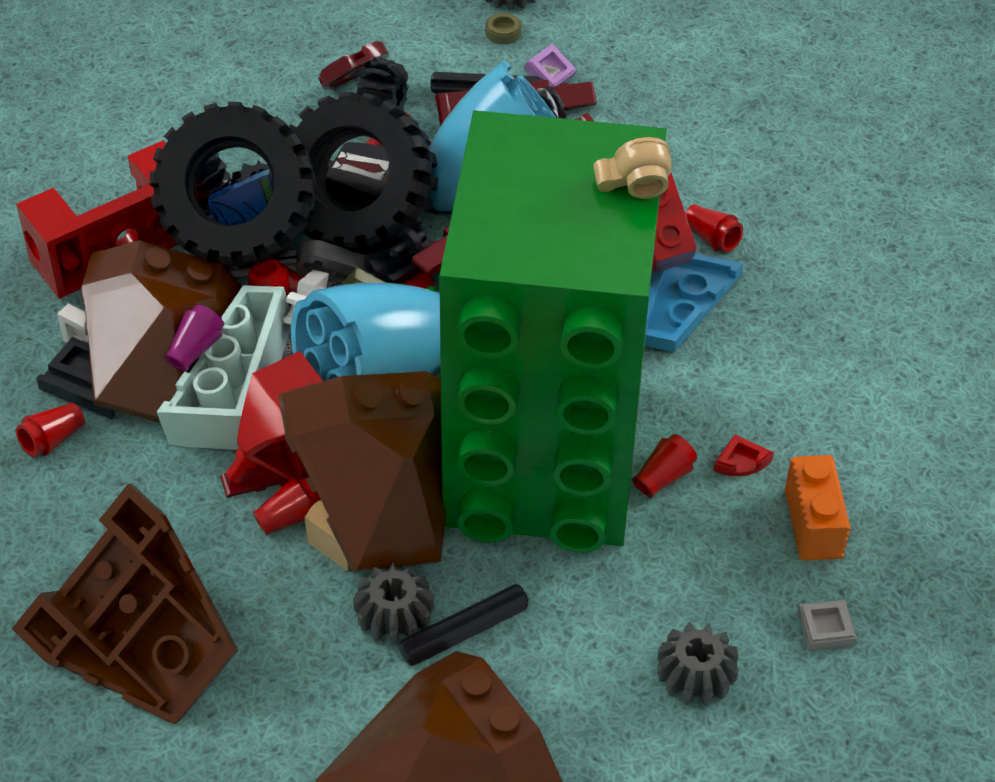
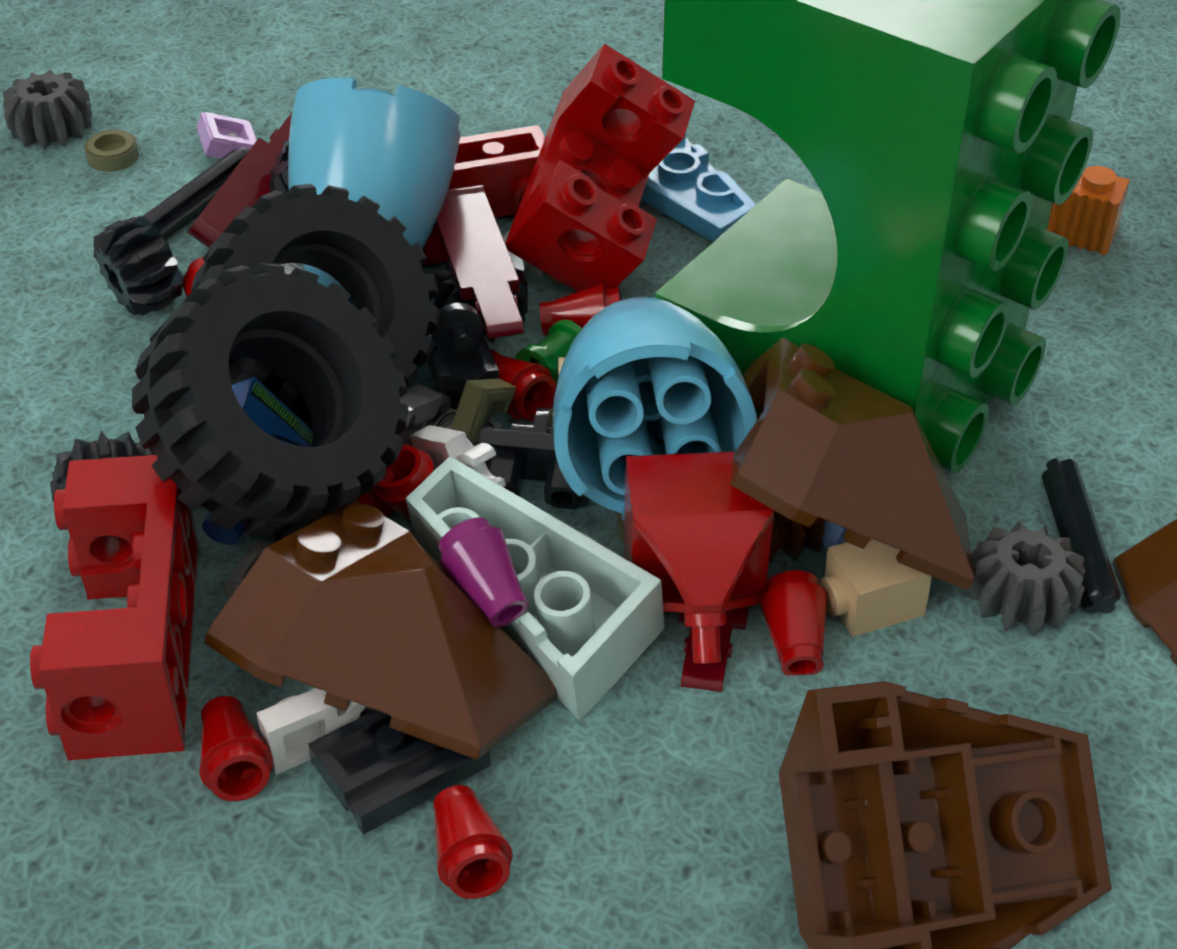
camera: 60 degrees left, 5 degrees down
dark red piece [318,41,389,90] -> none
none -> red cone [199,696,273,801]

